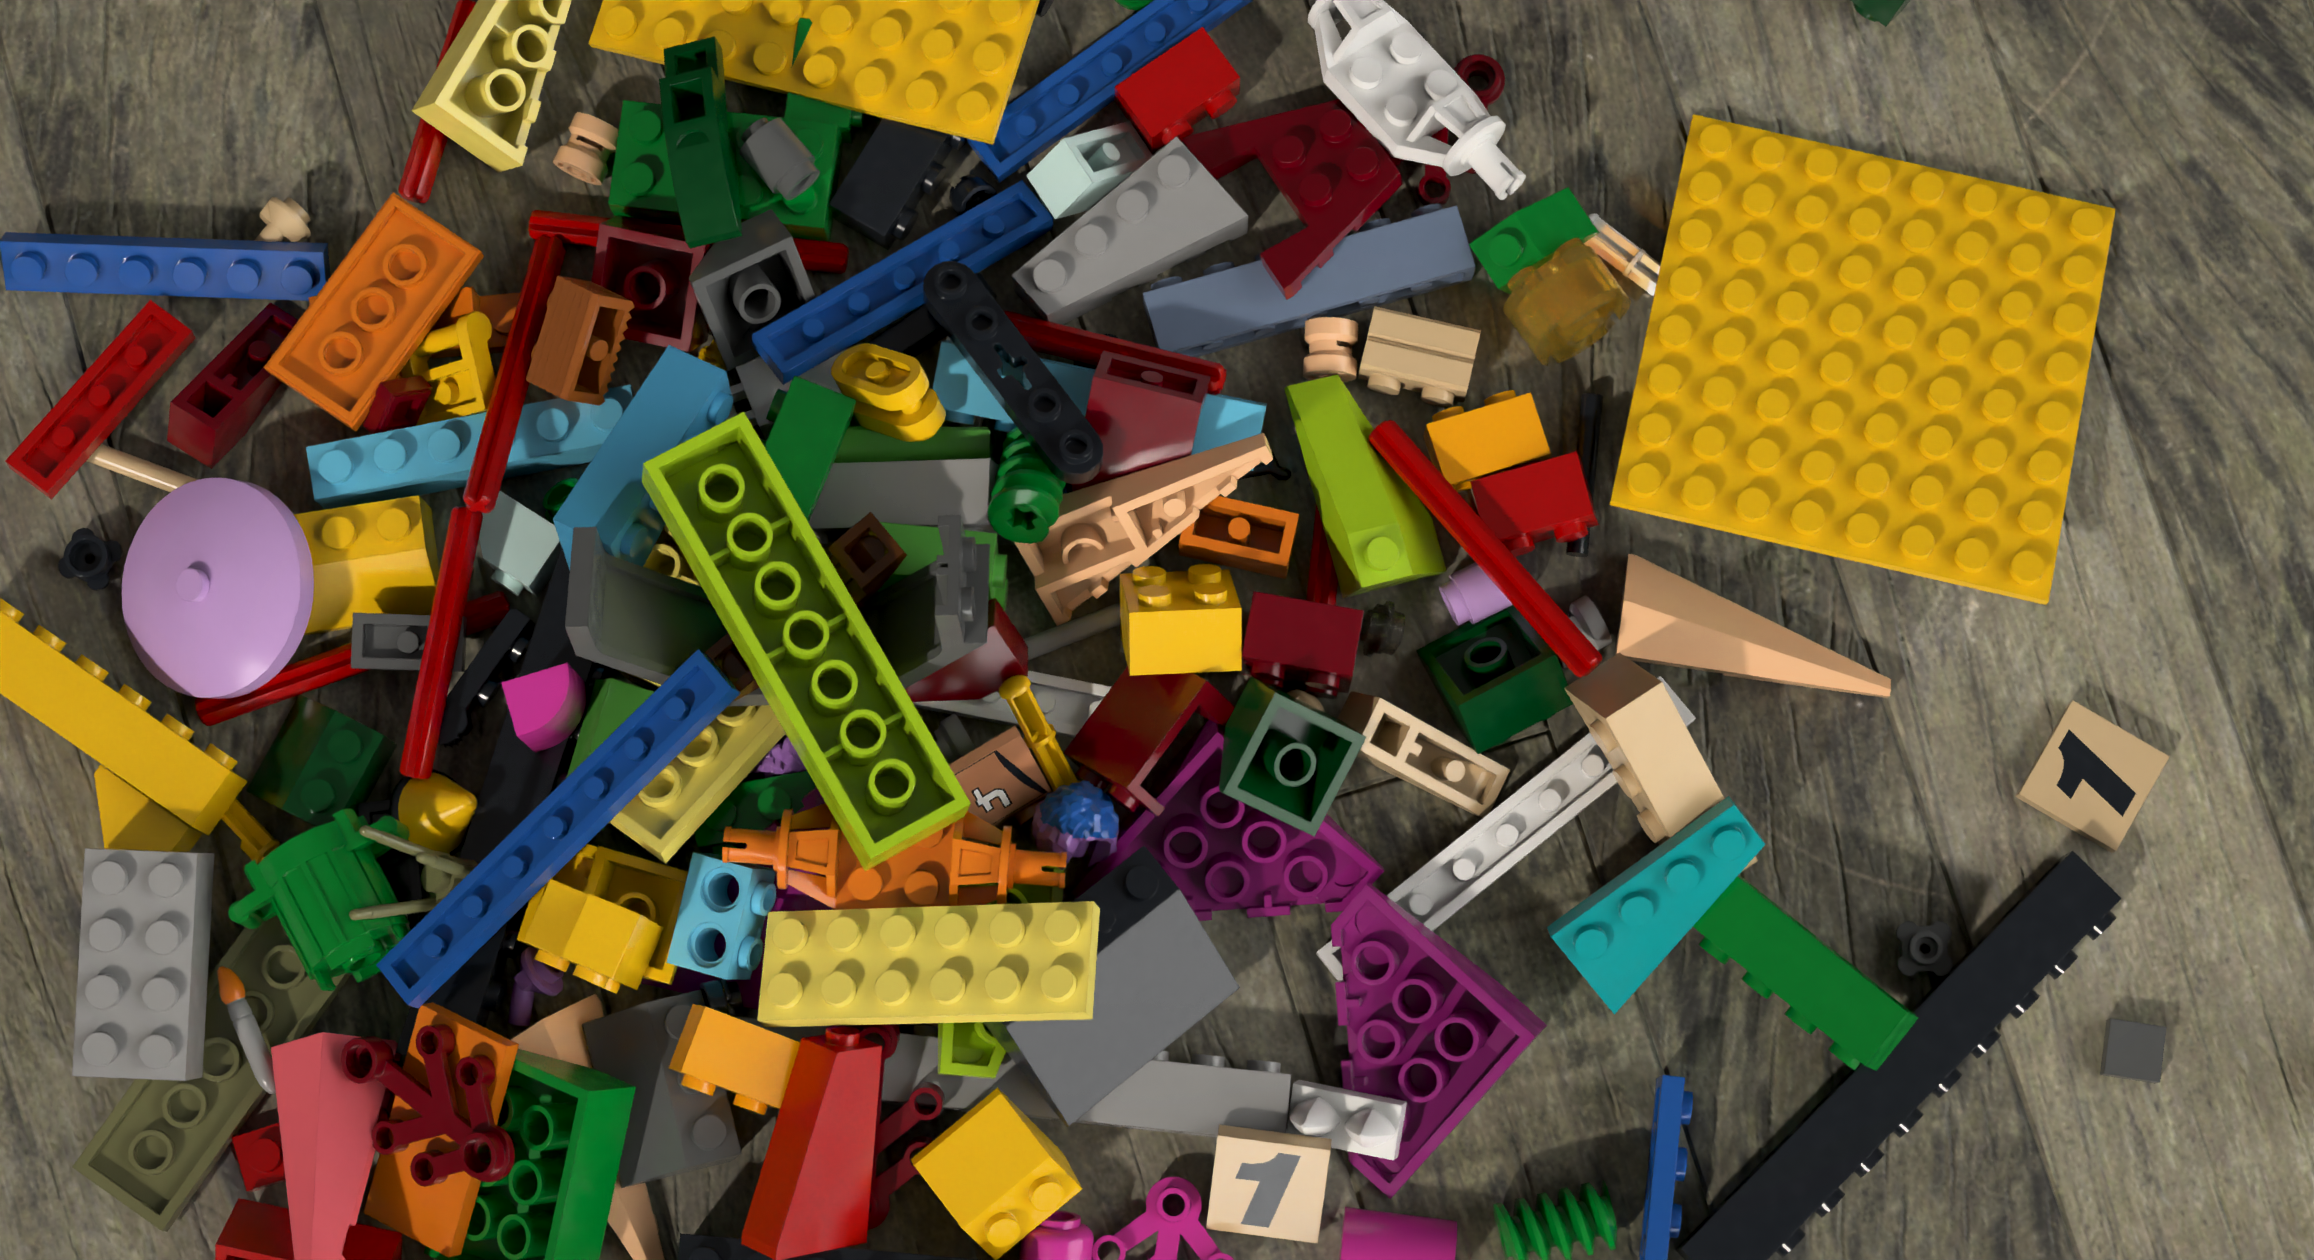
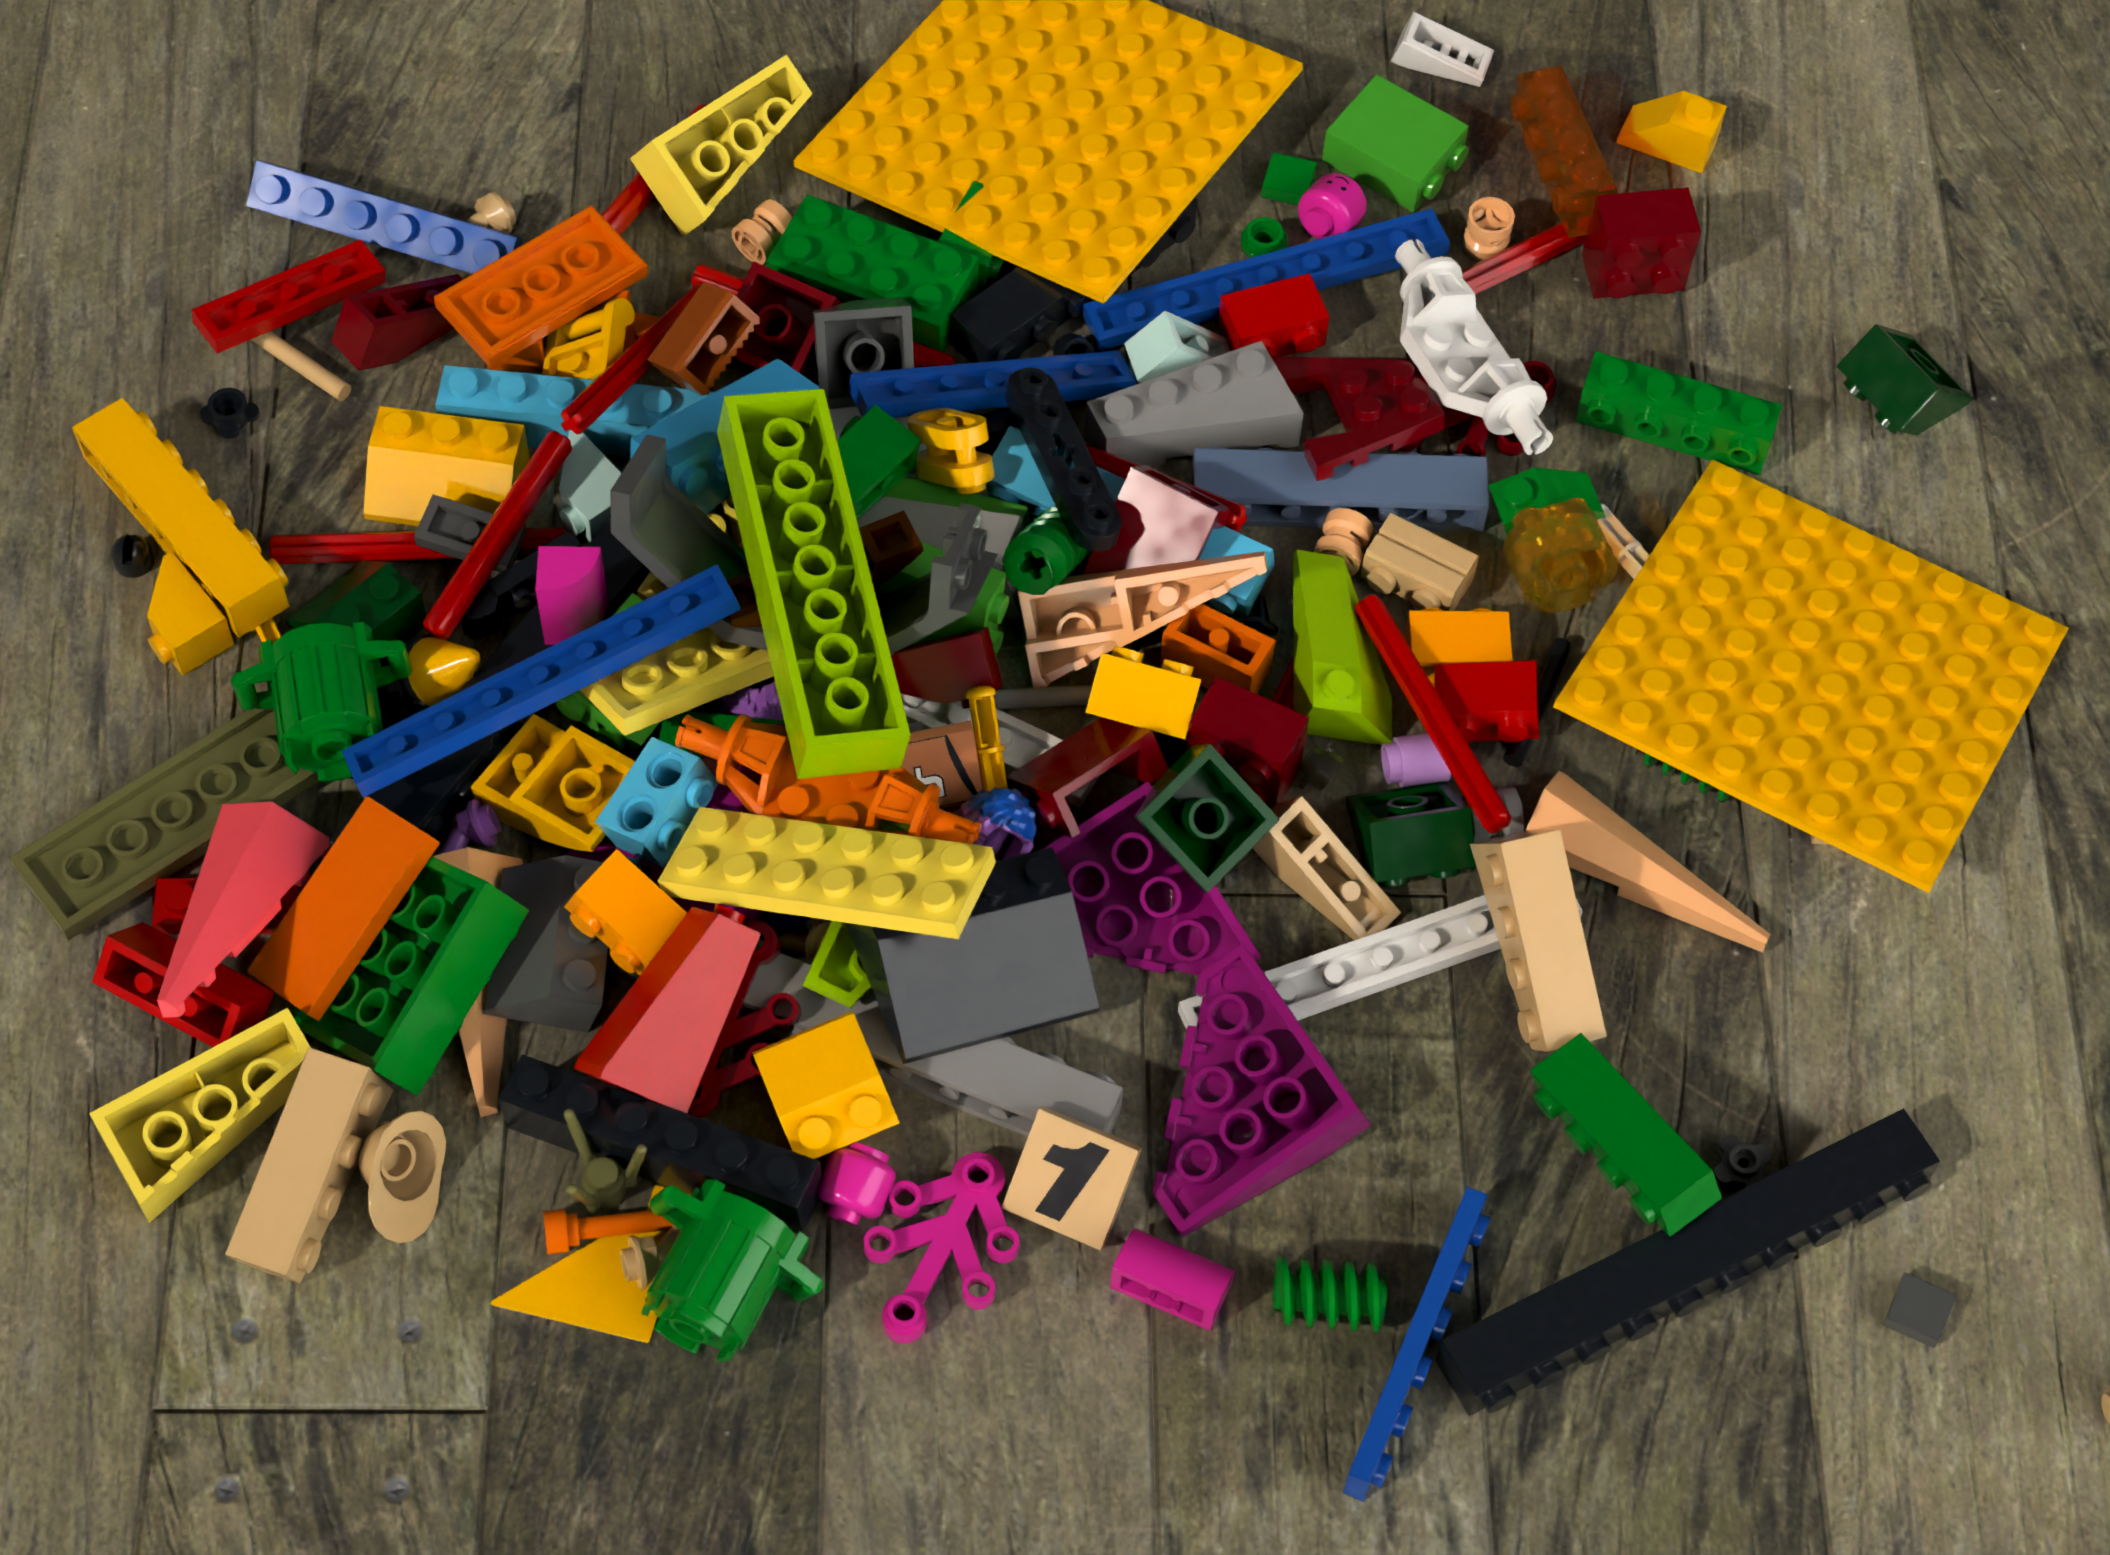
camera: 10 degrees right, 20 degrees down
light grey brick [72,848,215,1081] -> none
lavender dish [121,478,314,699] -> none
light grey piece [217,966,276,1094] -> none
dark red plant [341,1024,515,1187] -> none
olive plant [349,825,478,920] -> none
dark red tile [362,375,433,434] -> none
yellow brick [523,879,664,994] -> none
dark green slope [659,36,742,248] -> none
dark grey brick [740,117,820,200] -> none
white tile [1286,1080,1407,1160] -> none
teal wing [1547,796,1765,1015] -> none
tan tile [2015,700,2170,853] -> none
none -> black hinge [112,534,155,578]
none -> green brick [1575,351,1782,475]

